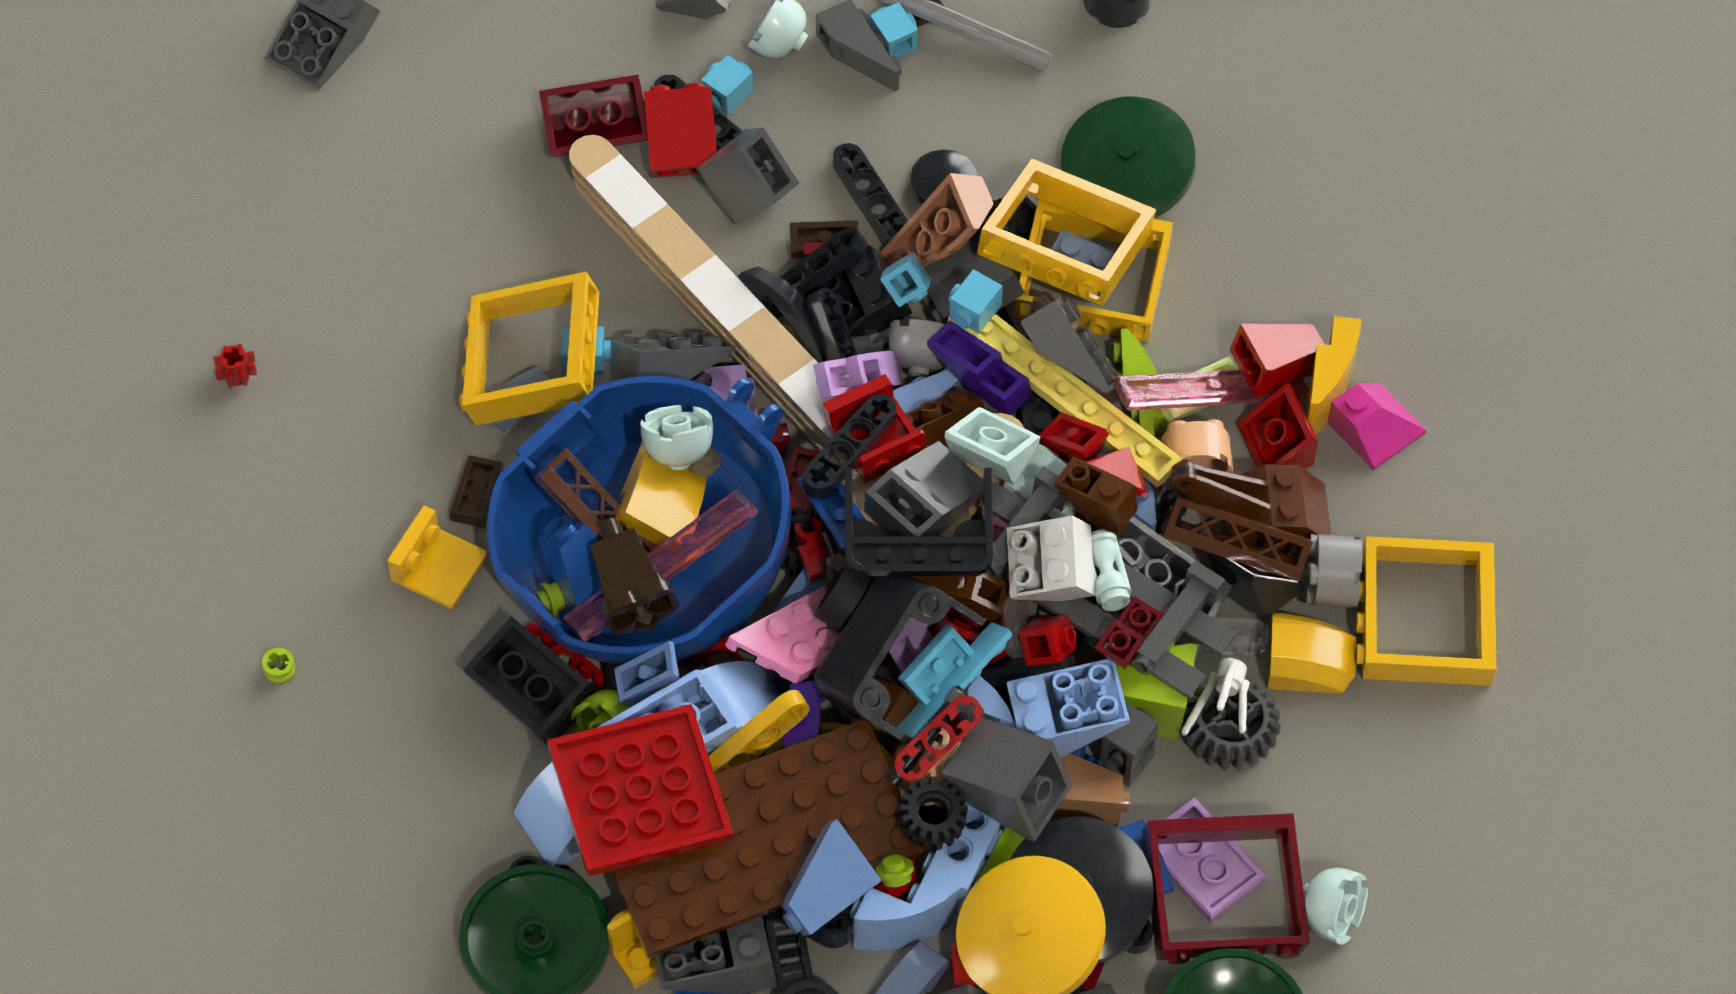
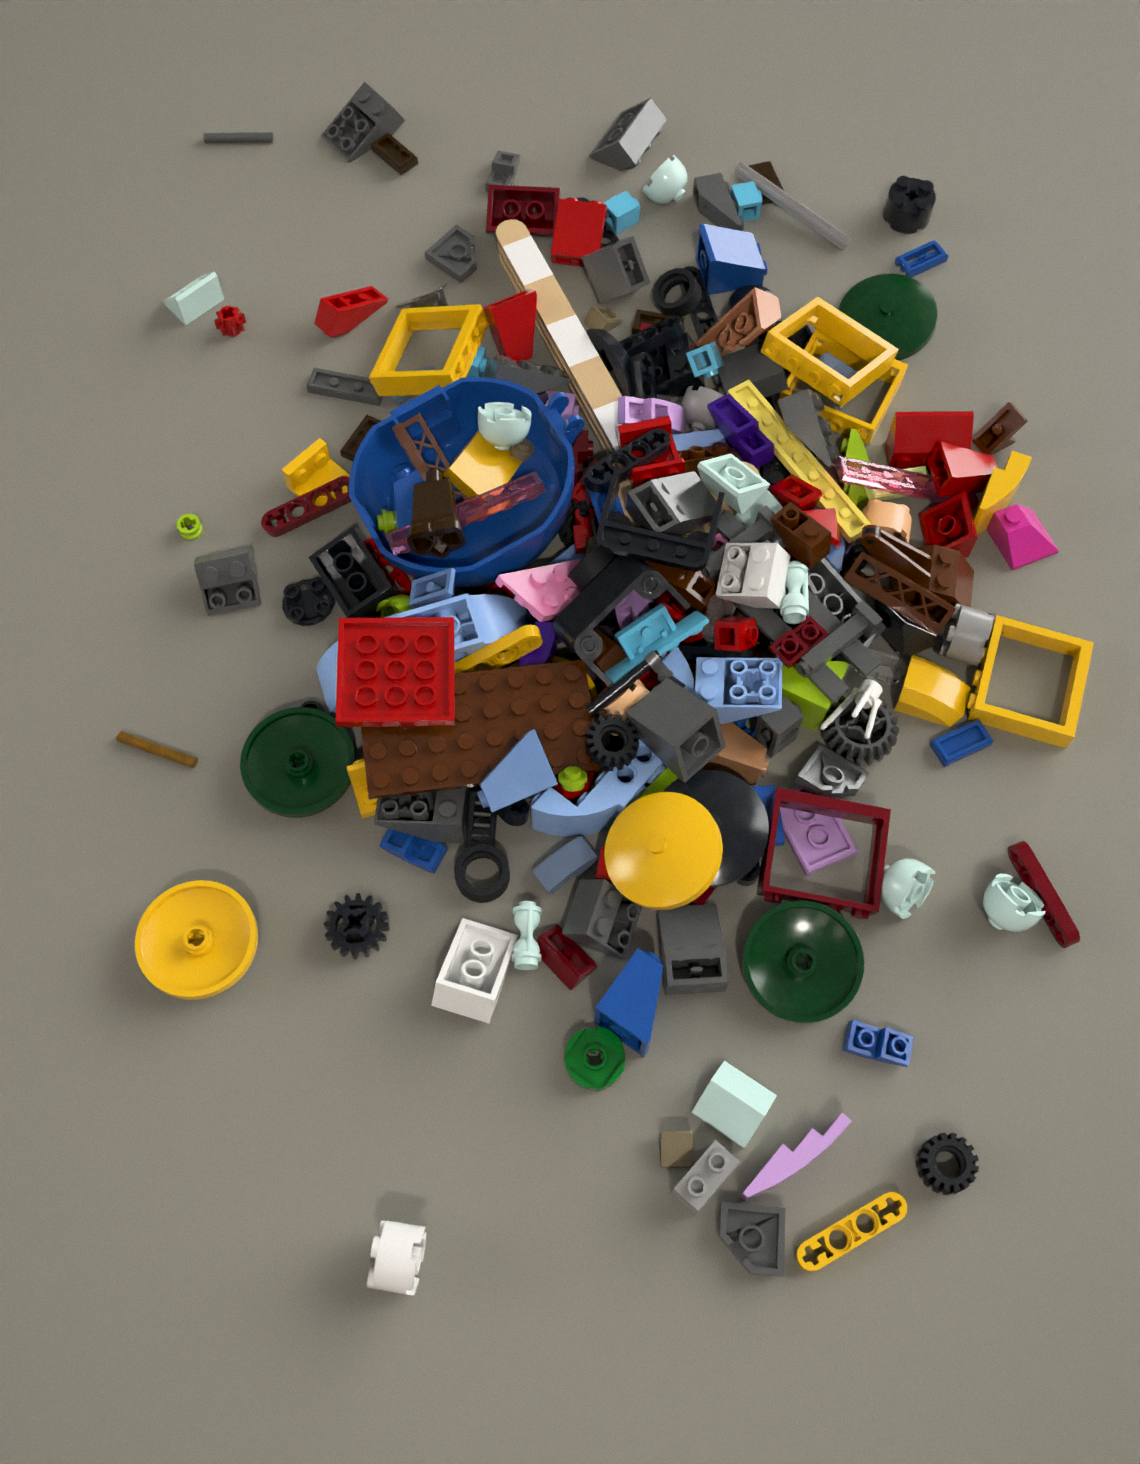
camera: 15 degrees right, 5 degrees up
red beam [894,695,983,781] -> none
medium azure brick [948,269,1003,334] -> none
none -> pearl gold bar [117,731,198,768]
none -> light aqua slope [162,272,224,325]
none -> dark grey slope [194,546,261,615]
none -> dark grey bar [204,132,274,143]
none -> dark red beam [261,476,352,537]
none -> black dish [282,577,335,626]
none -> dark grey tile [307,368,383,406]
none -> red slope [314,286,388,337]
none -> dark brown plate [371,133,418,175]
none -> clear smoke piece [394,284,448,308]
none -> dark grey plate [425,224,477,283]
none -> red slope [483,289,537,364]
none -> dark grey slope [485,151,520,192]
none -> dark tan slope [585,306,622,332]
none -> black tyre [653,268,702,317]
none -> blue slope [695,224,767,295]
none -> dark grey plate [794,744,869,797]
none -> red slope [885,411,974,469]
none -> blue tile [895,240,949,278]
none -> blue tile [929,719,994,767]
none -> reddish brown slope [972,402,1028,456]
none -> light aqua cylinder [983,873,1045,932]
none -> dark red beam [1008,841,1080,948]

